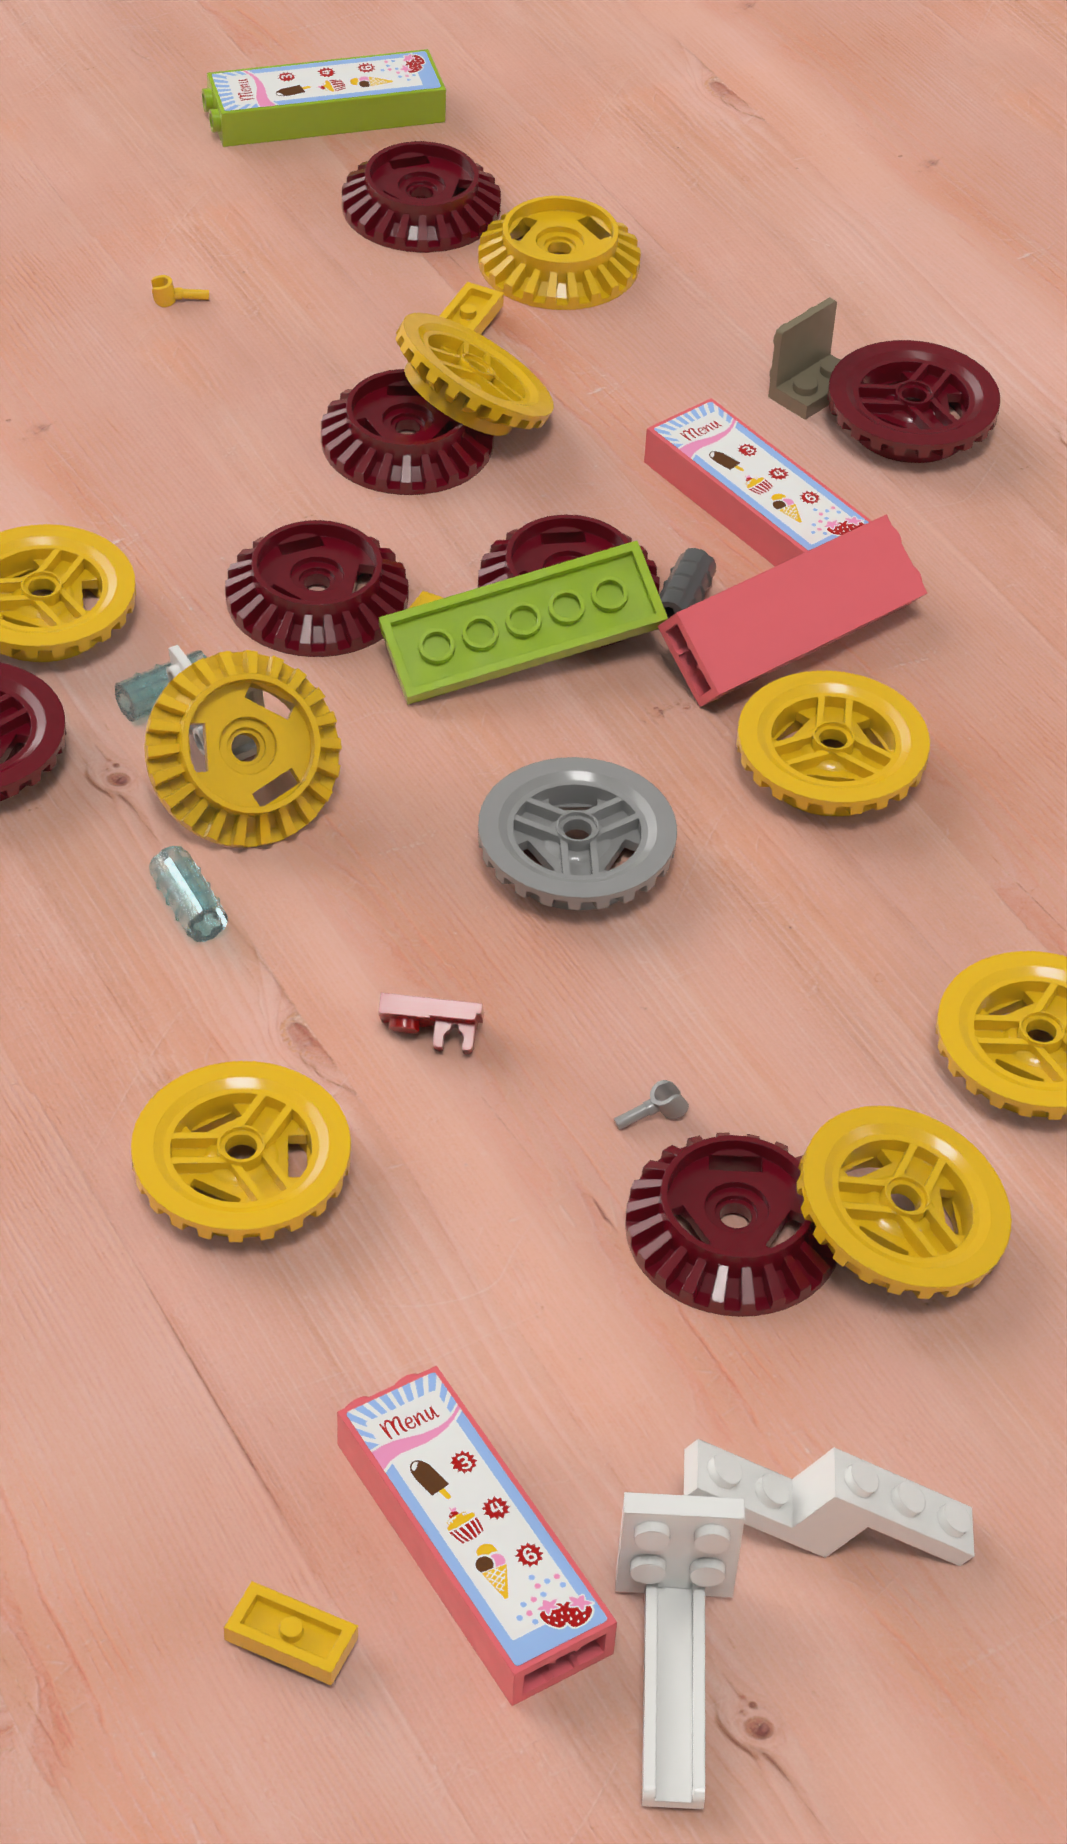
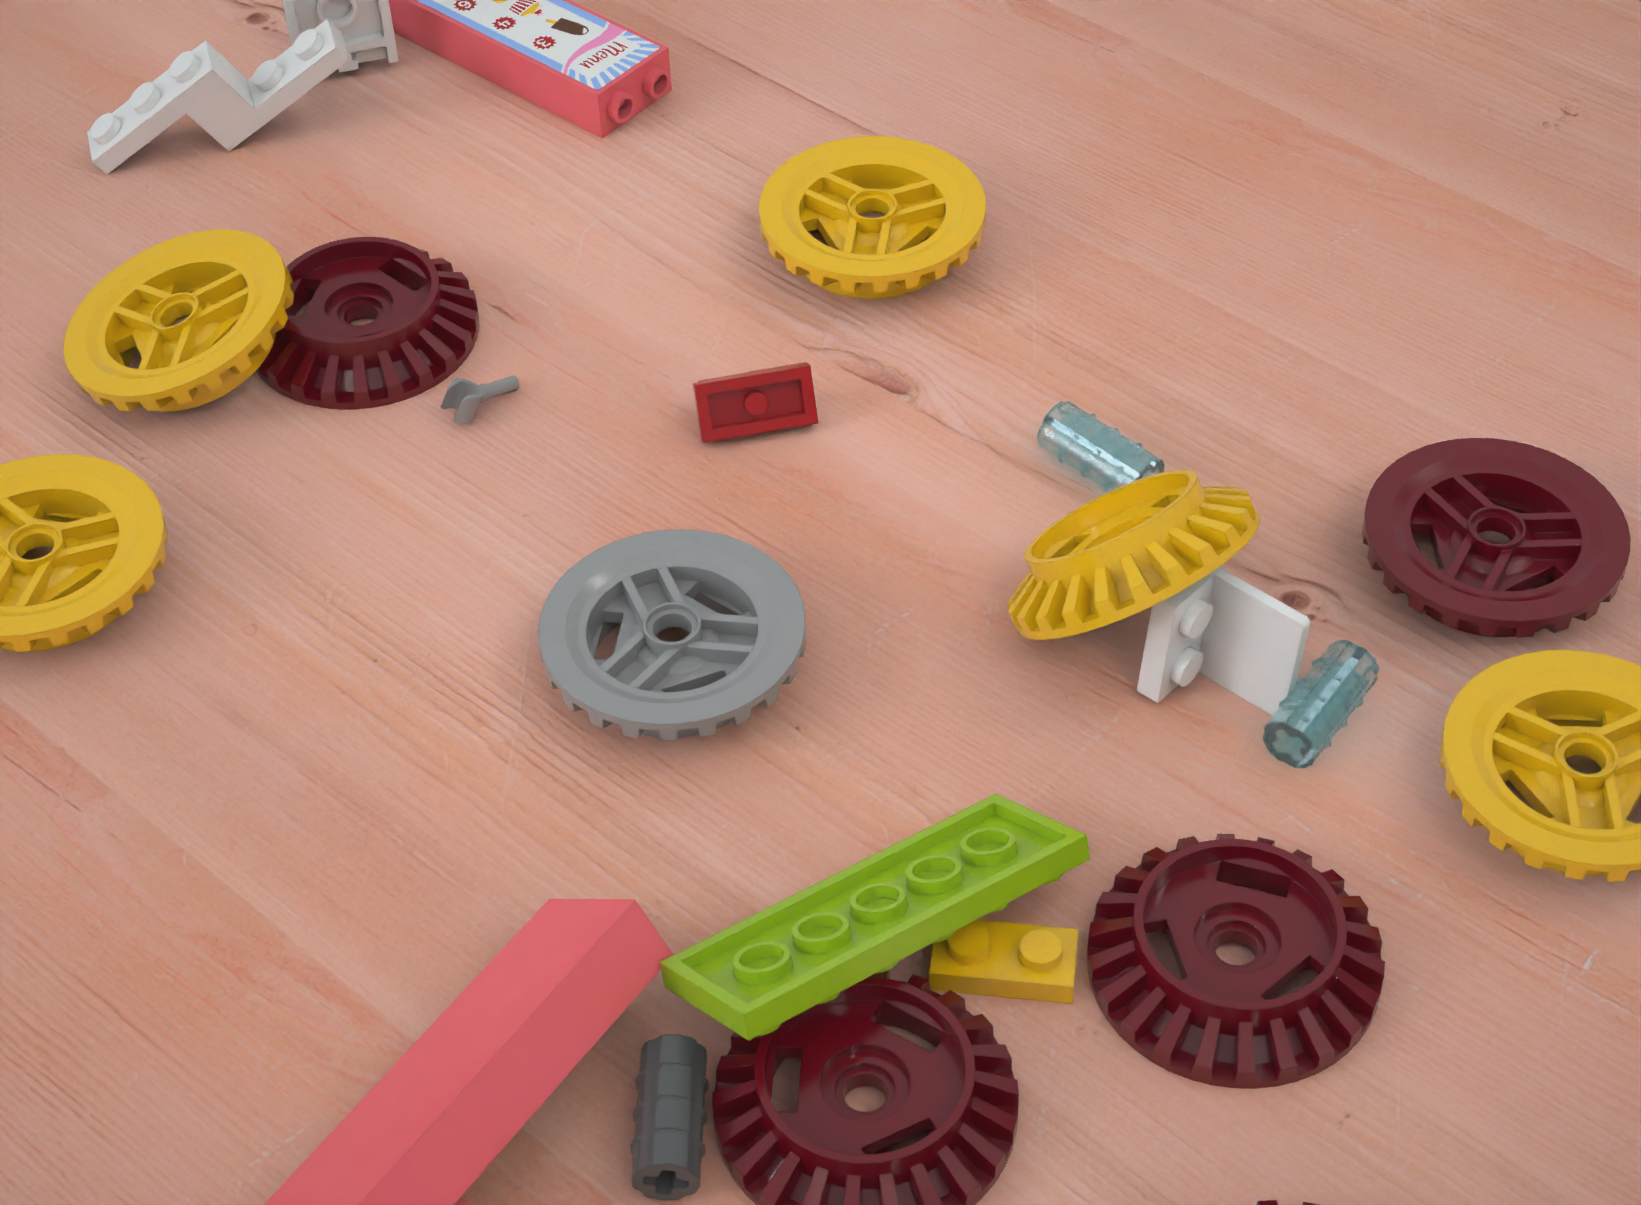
camera: 165 degrees right, 0 degrees up
yellow gear [736,670,930,816] -> none

